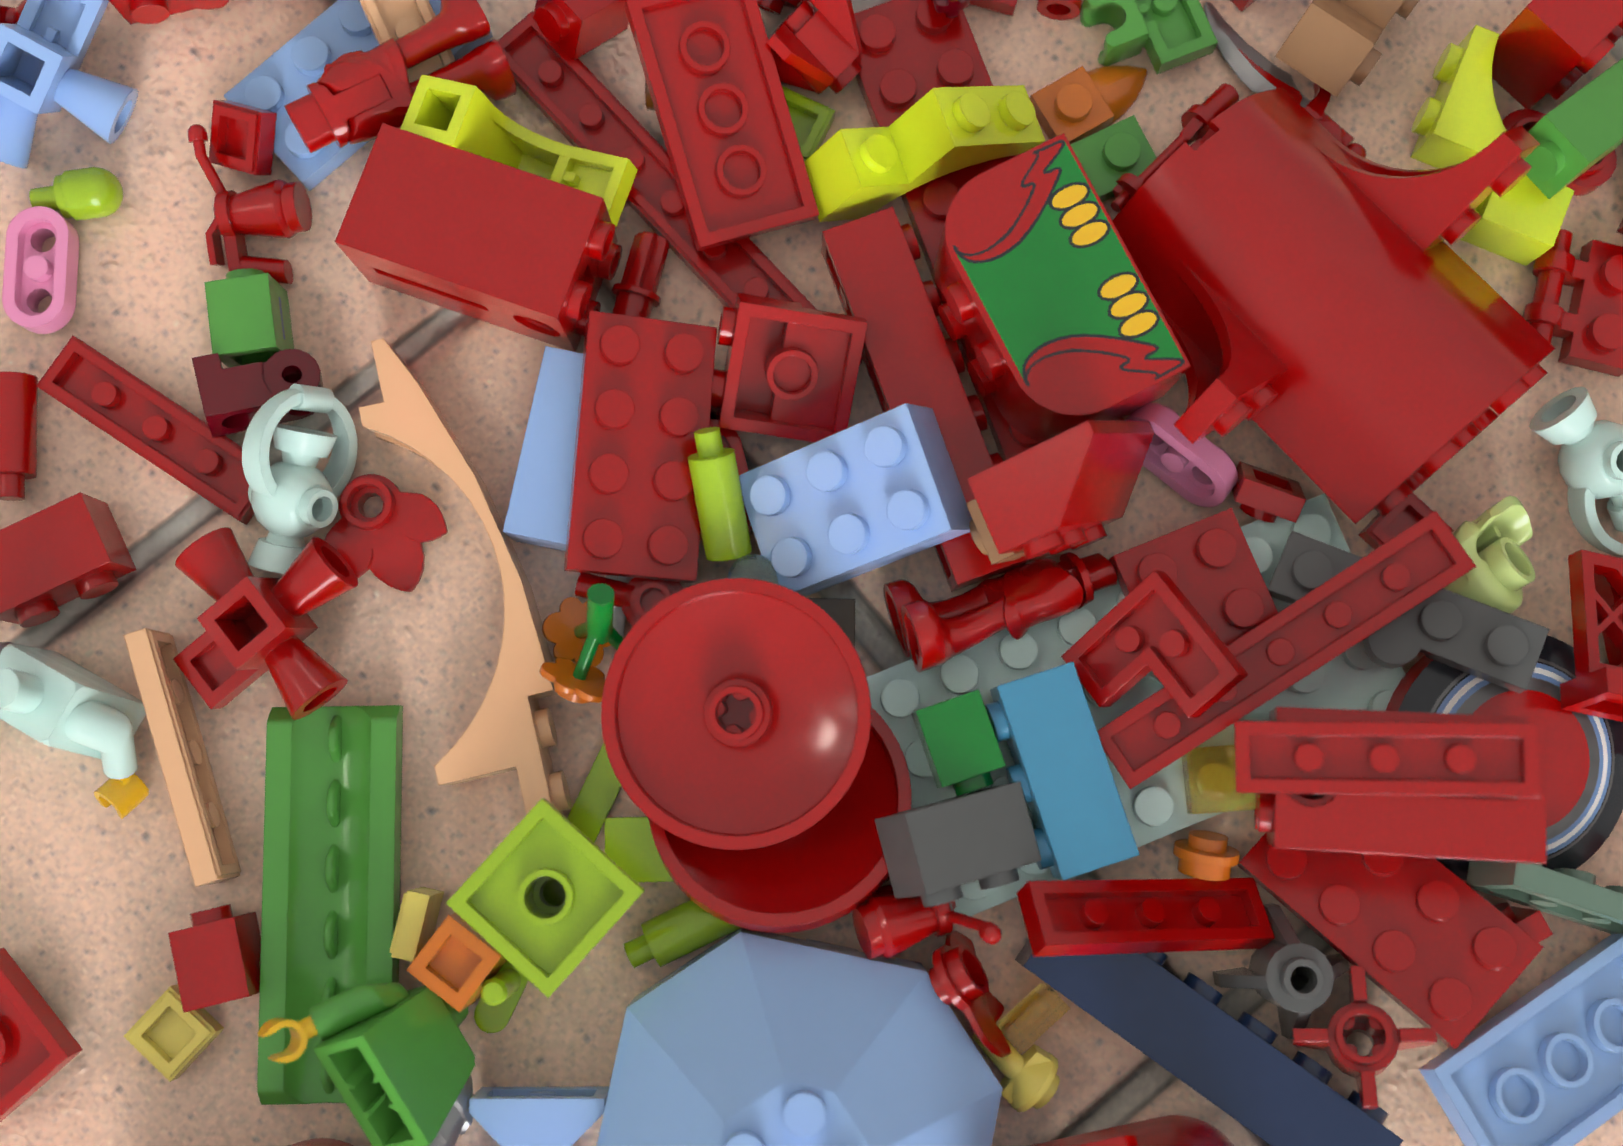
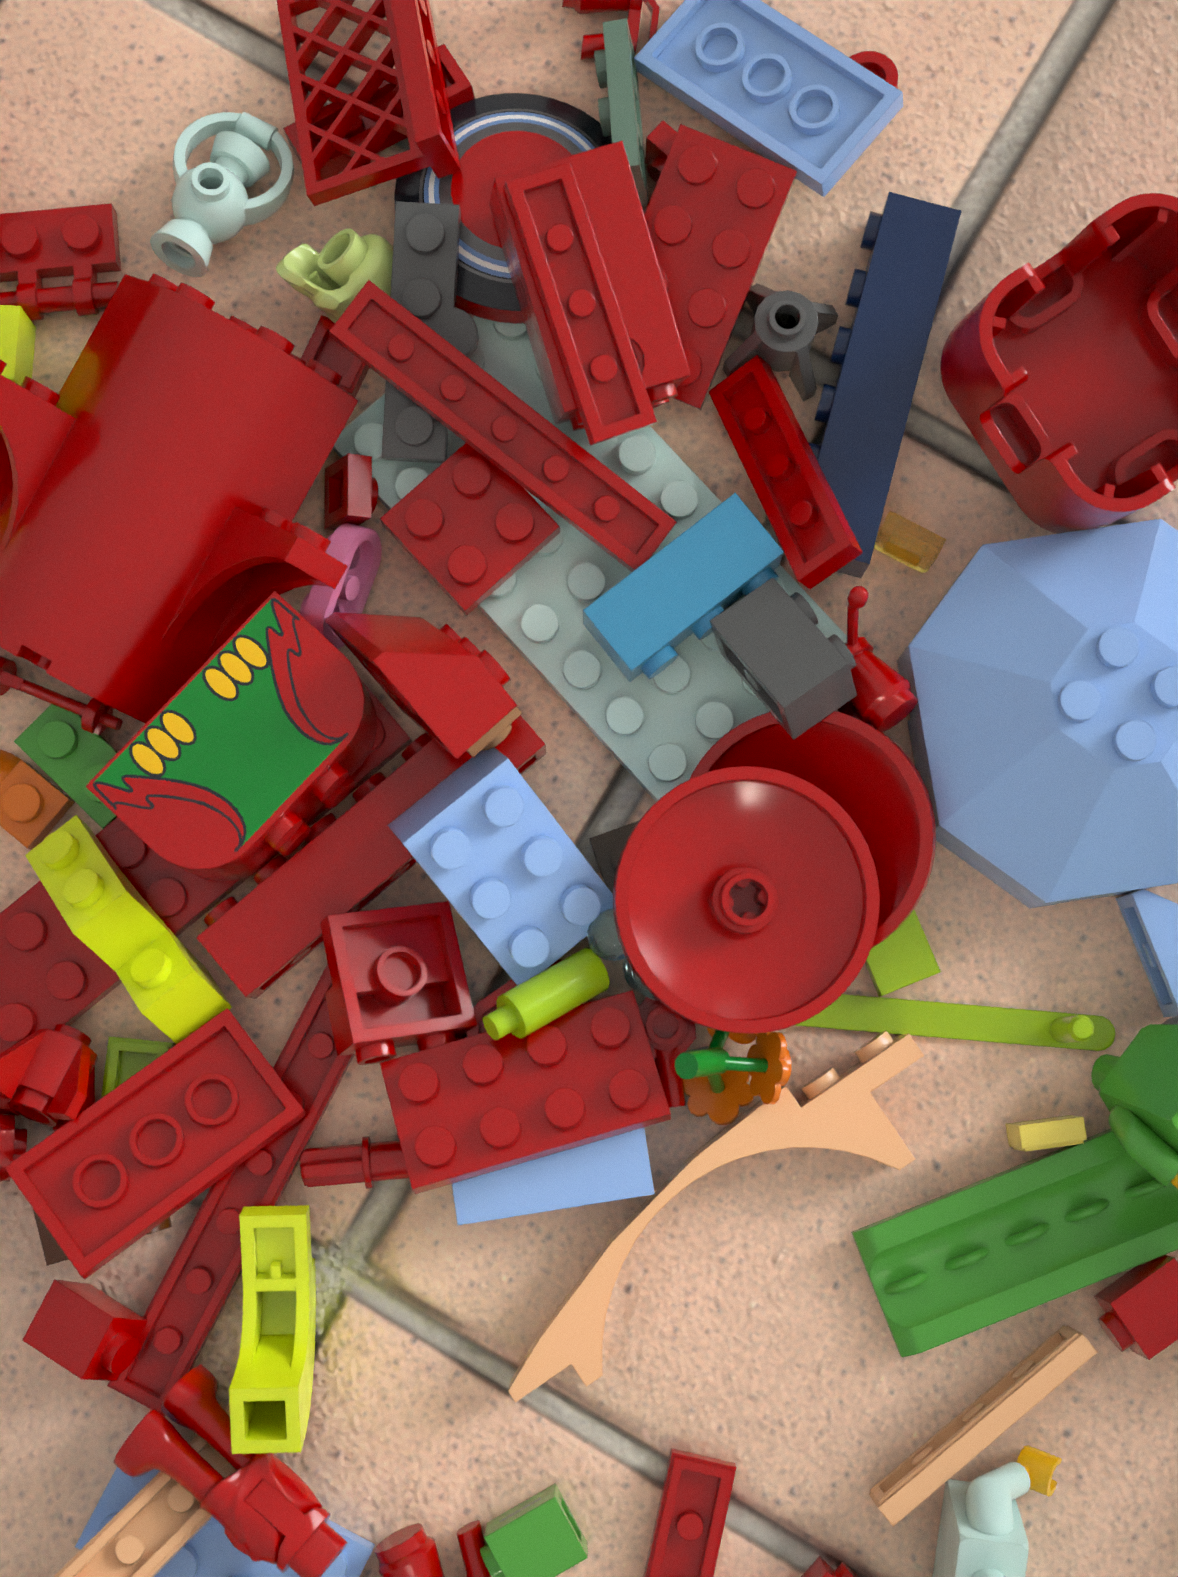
camera: 110 degrees left, 0 degrees up
red brick [173,527,358,720] -> none
dark red leg [192,349,324,438] -> none
light aqua piece [242,384,358,574] -> none
red plate [325,474,448,592] -> none
red brick [335,123,622,352] -> none
orange brick [406,912,507,1012] -> none
lime plant [446,798,645,998] -> none
lime cylinder [624,900,741,968] -> none
red piece [883,552,1117,673] -> none
green brick [911,689,1006,796] -> none
red plate [929,931,1011,1057] -> none
light yellow plate [973,1033,1060,1112] -> none
red plate [1061,570,1249,718] -> none
orange plate [1173,830,1240,881] -> none
clear yellow tile [1182,745,1256,814] -> none
red brick [1292,966,1437,1109] -> none

